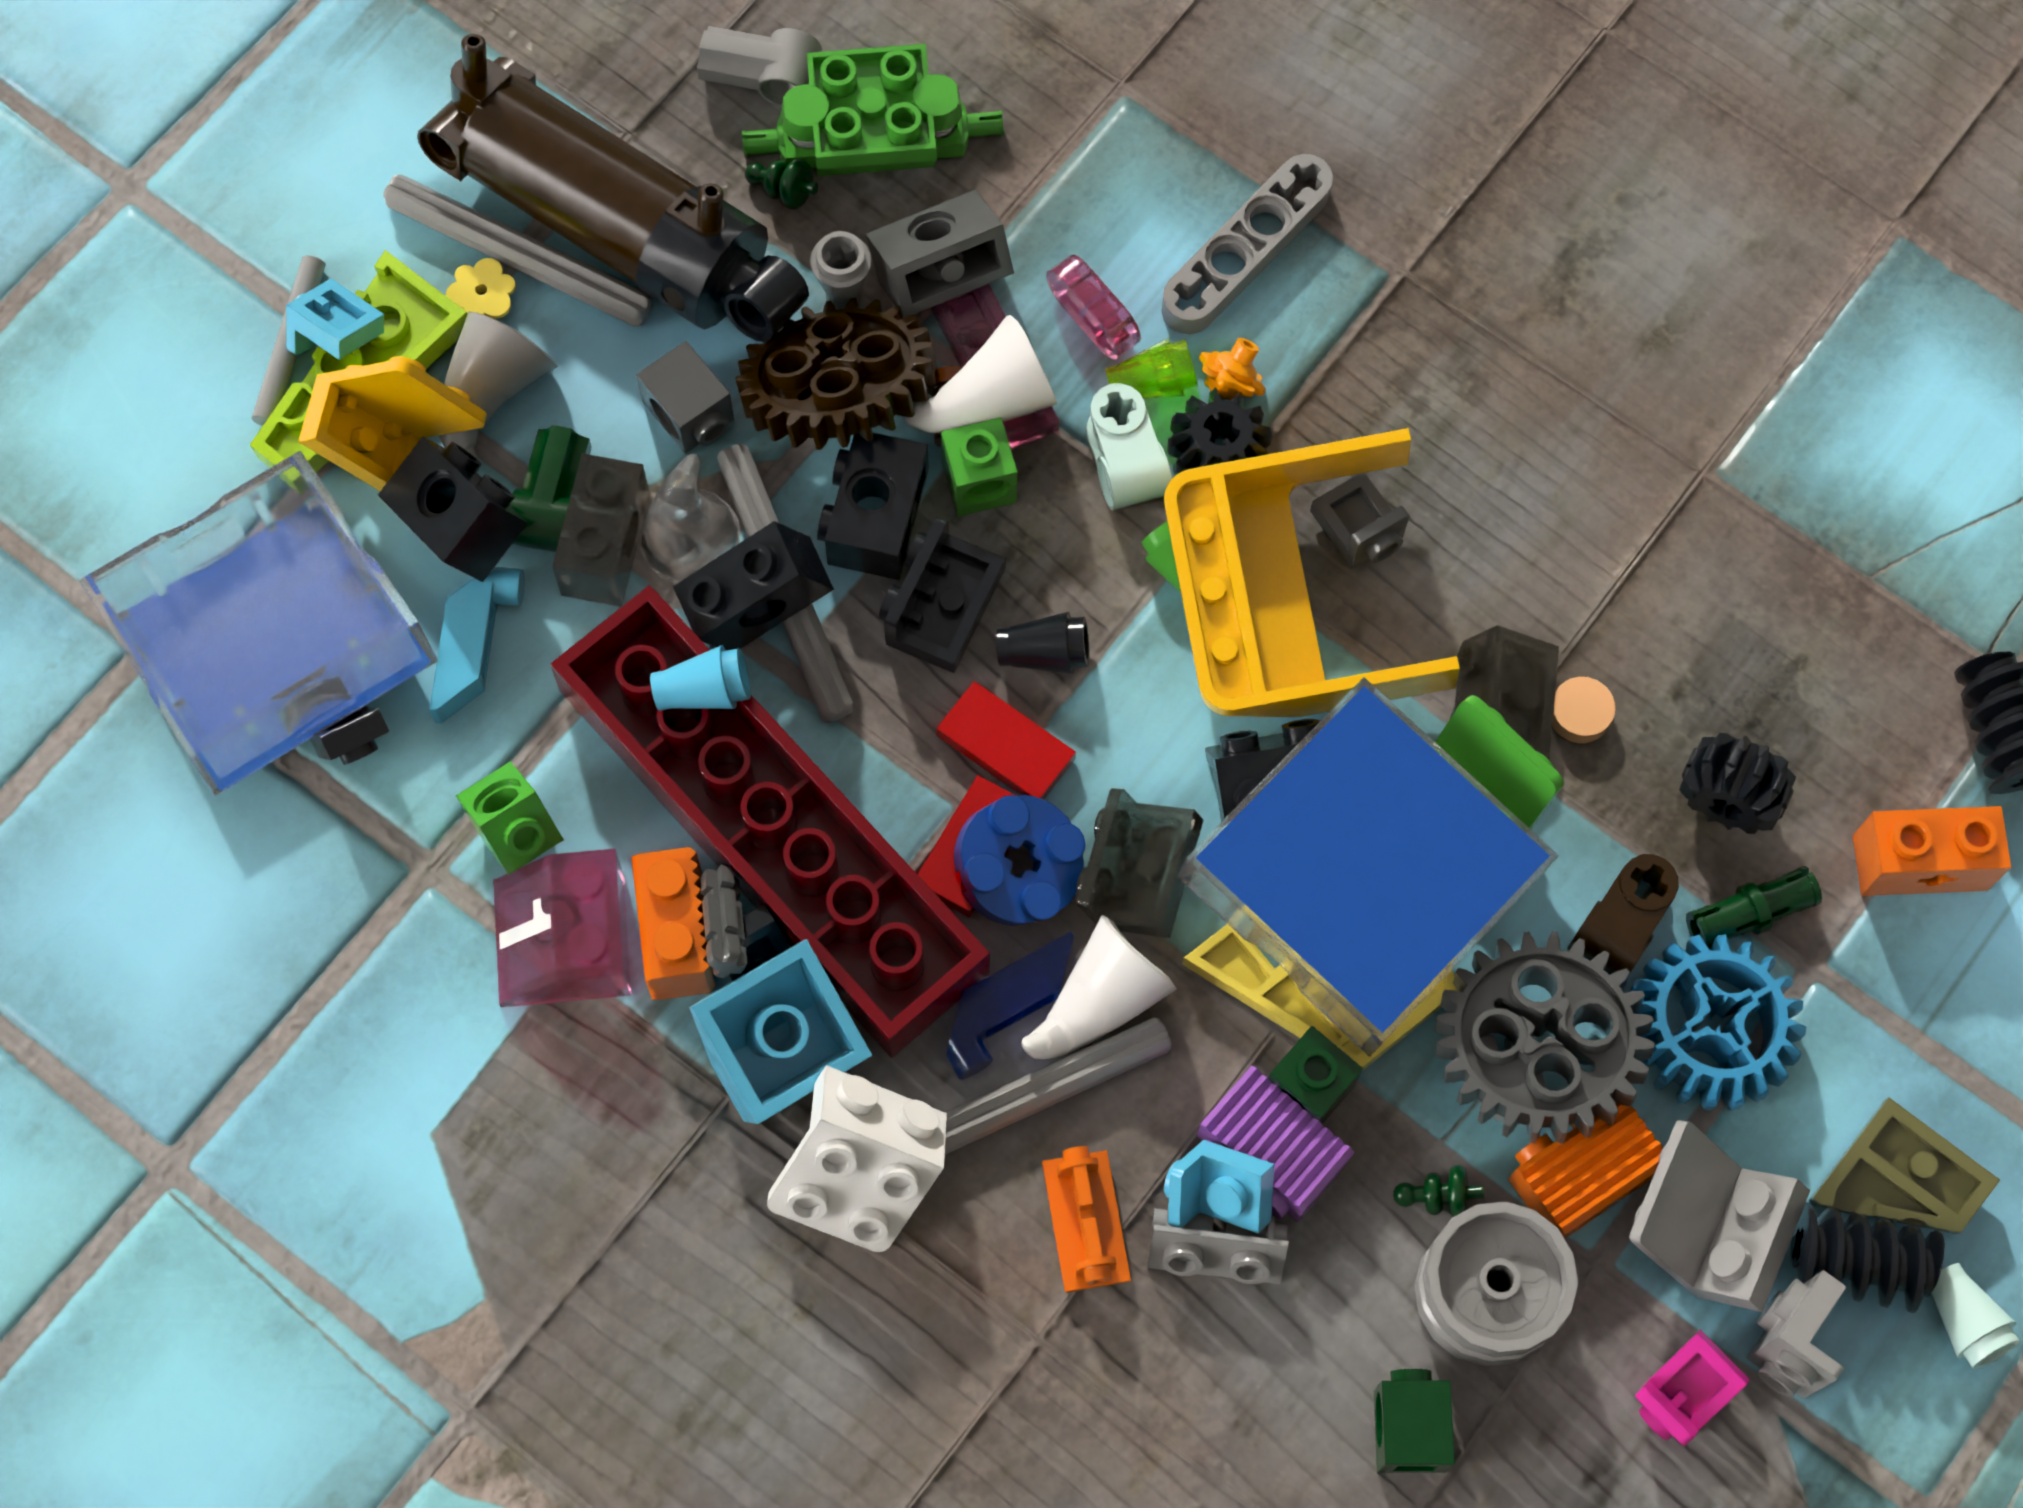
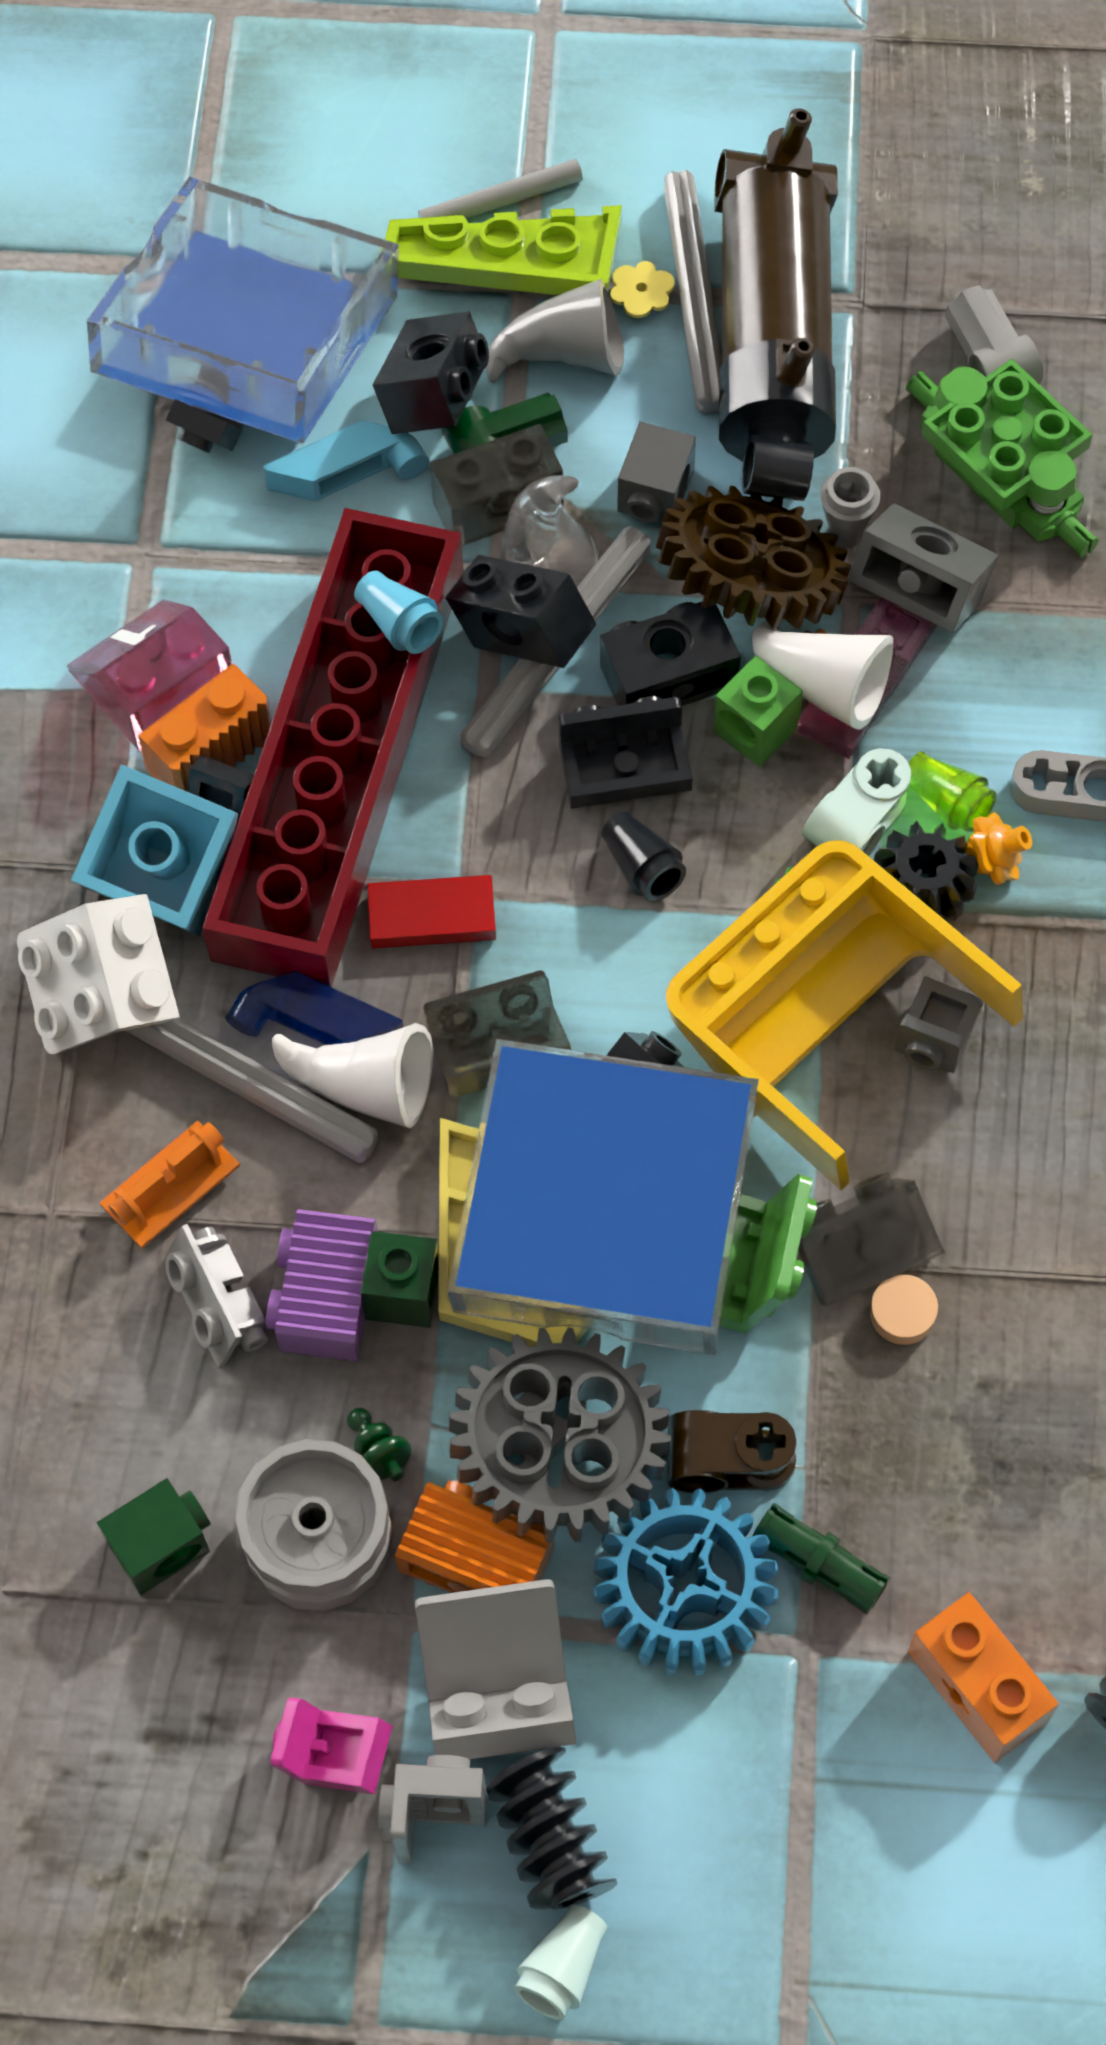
camera: 60 degrees right, 5 degrees down
medium azure bracket [286,278,384,360] -> none
yellow bracket [298,356,487,491] -> none
bright green brick [456,761,564,875] -> none
dark grey axle [700,864,747,979] -> none
dark green hair [745,159,818,209] -> none
red tile [936,681,1076,800] -> none
blue plate [953,795,1086,926] -> none
clear pink beam [1046,254,1141,359] -> none
medium azure bracket [1164,1140,1275,1233] -> none
black gear [1679,733,1796,834] -> none
olive wing [1809,1097,2000,1234] -> none

